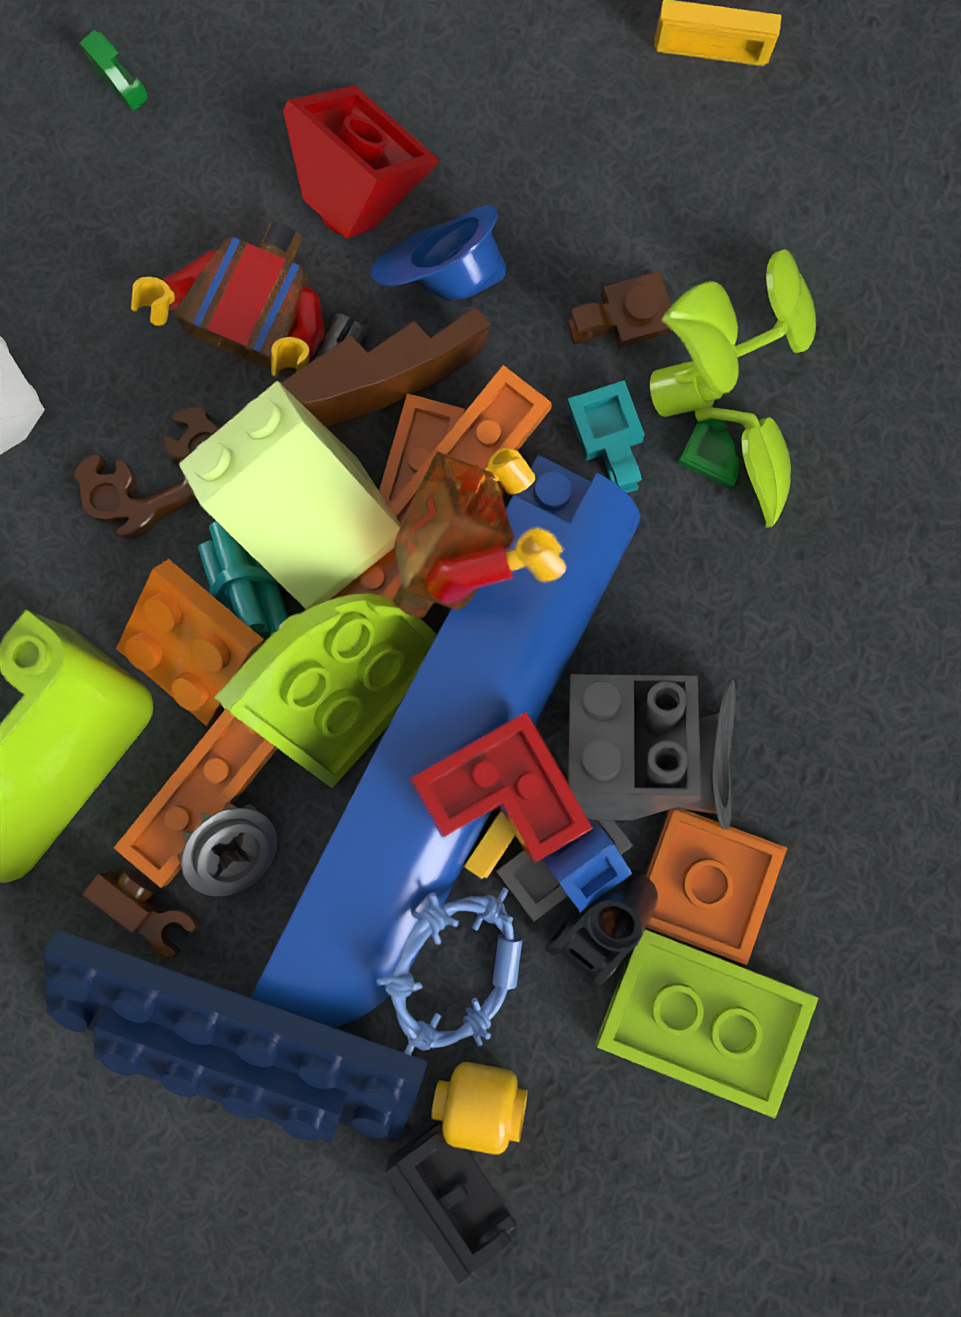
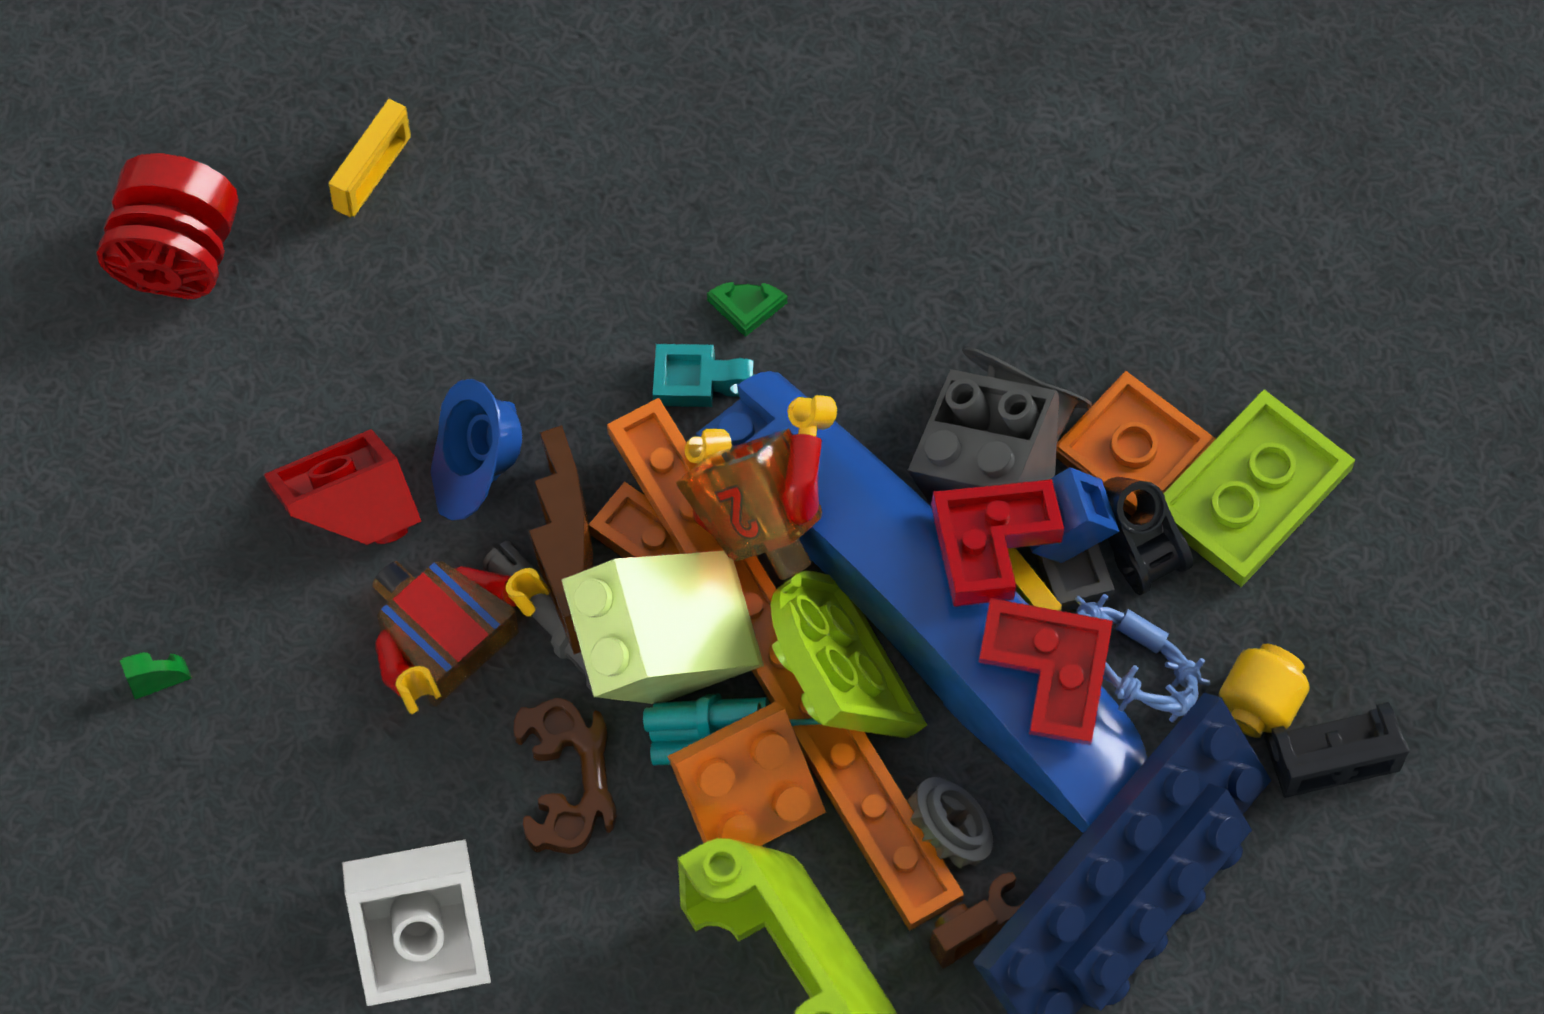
camera: 70 degrees left, 20 degrees down
reddish brown plate [567,271,674,348] -> none
lime plant [650,249,816,528] -> none
none -> red plate [979,598,1113,745]

